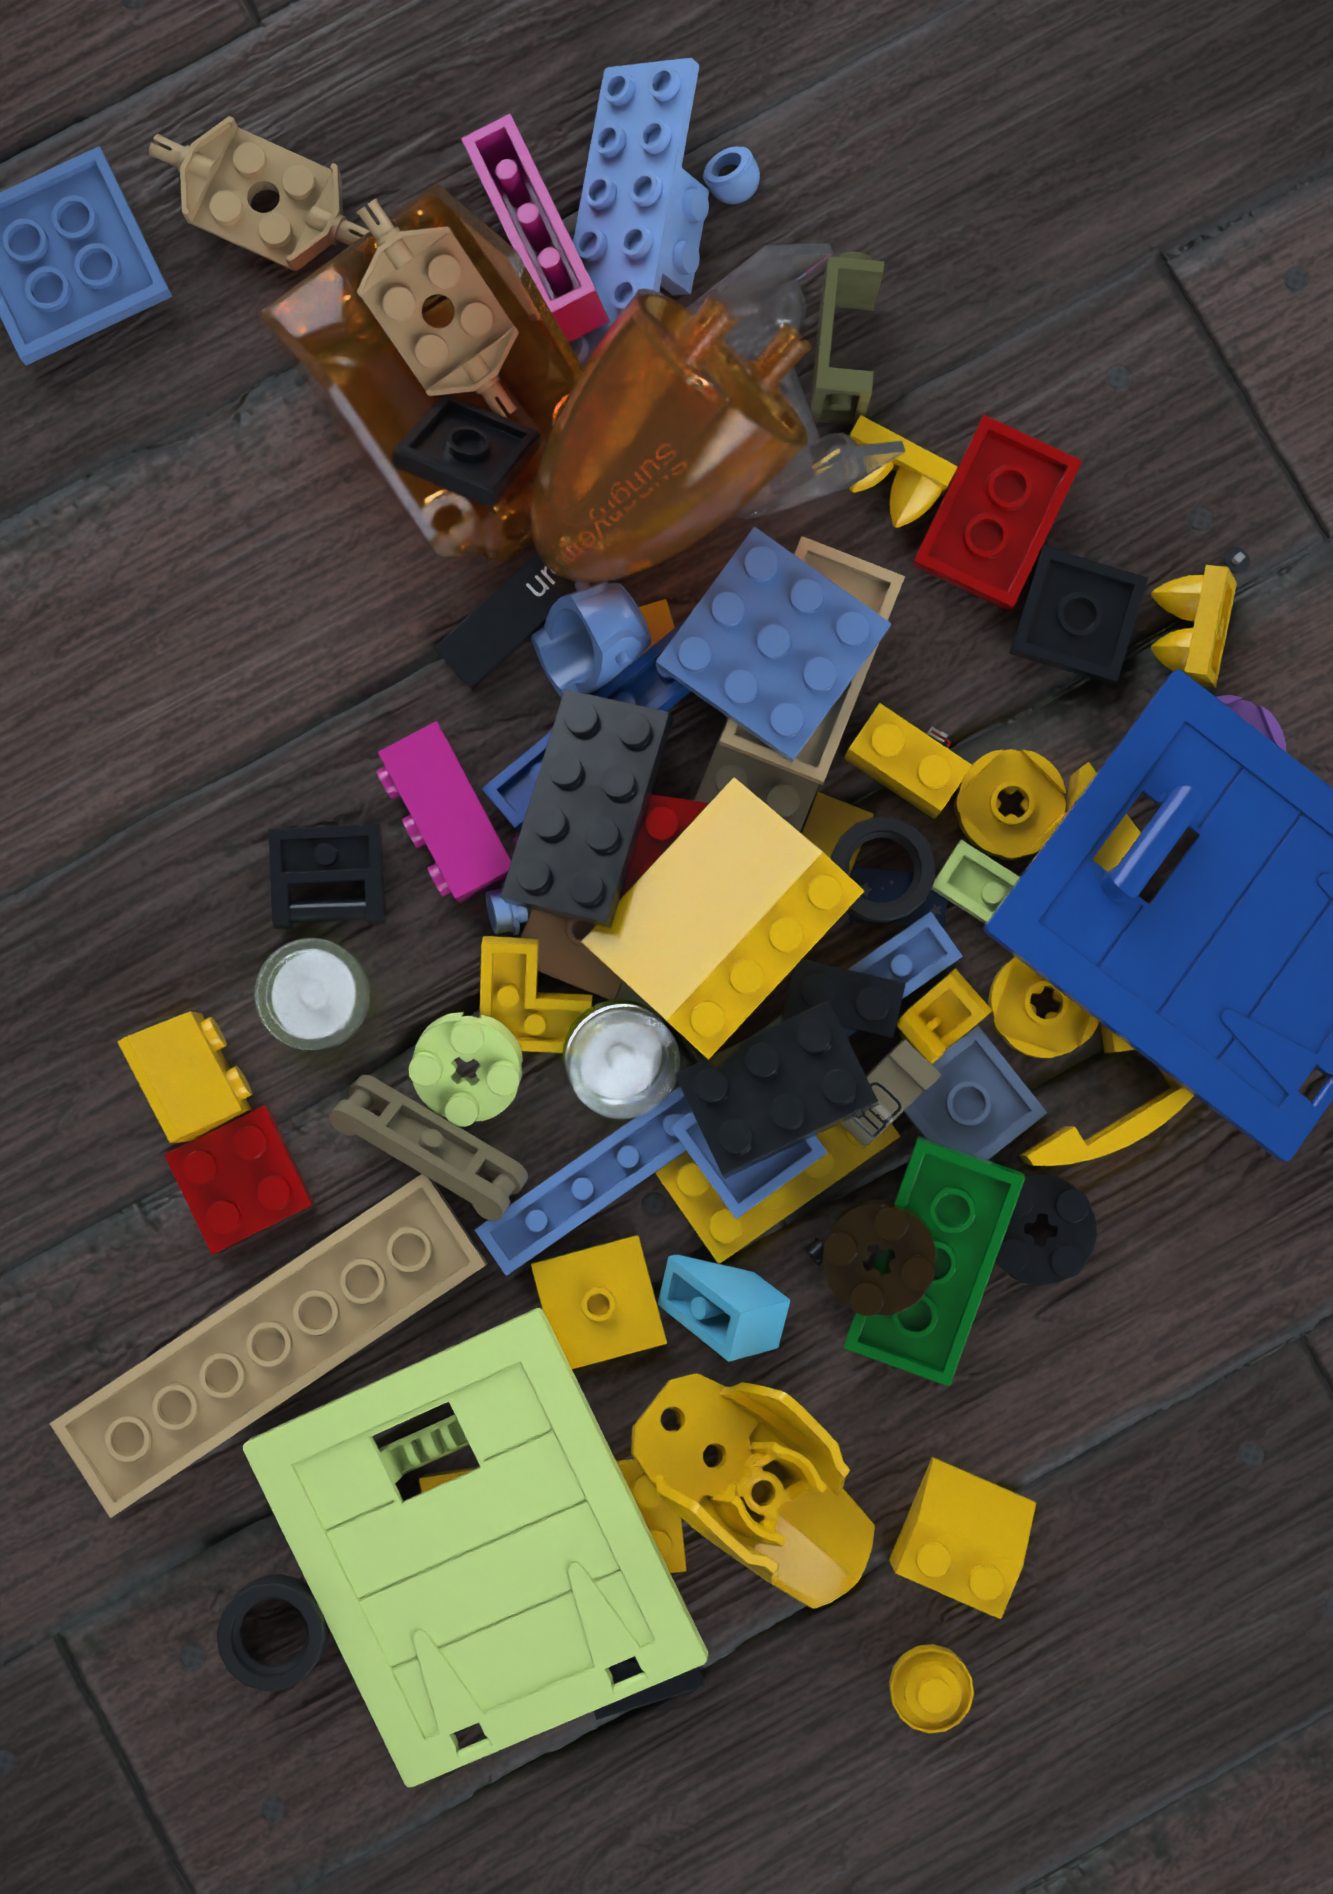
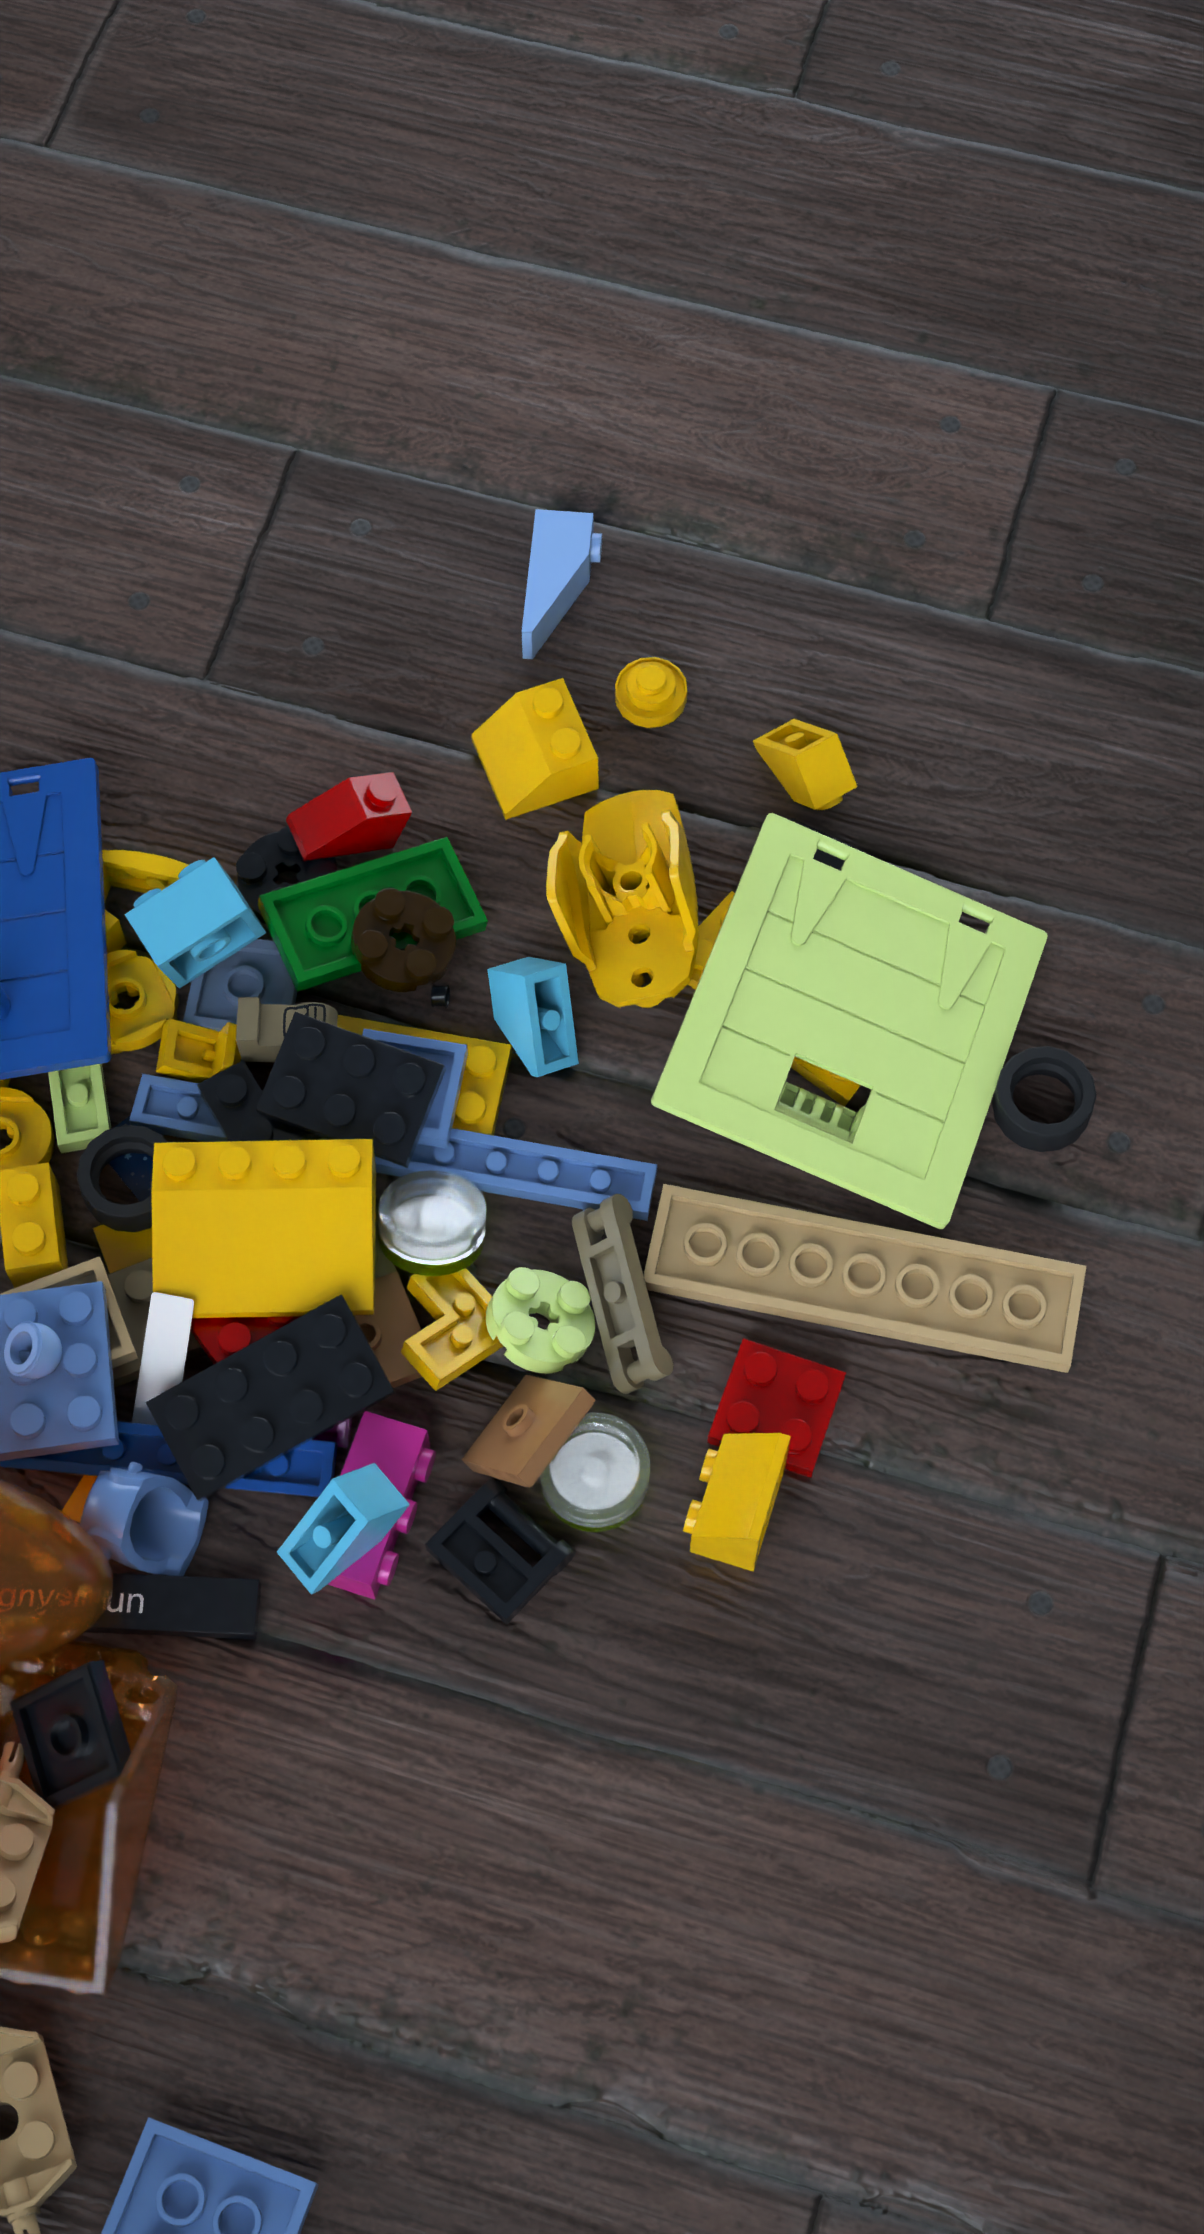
camera: 135 degrees left, 20 degrees down
light blue plate [485,882,528,936] -> none
yellow plate [531,1234,667,1369] -> none
none -> light blue piece [4,1321,62,1379]
none -> medium azure brick [124,857,266,989]
none -> white sticker [132,1292,194,1425]
none -> medium azure slope [277,1463,410,1594]
none -> red slope [286,772,412,861]
none -> medium nougat plate [461,1375,595,1488]
none -> light blue slope [522,509,602,659]
none -> yellow slope [753,719,857,810]

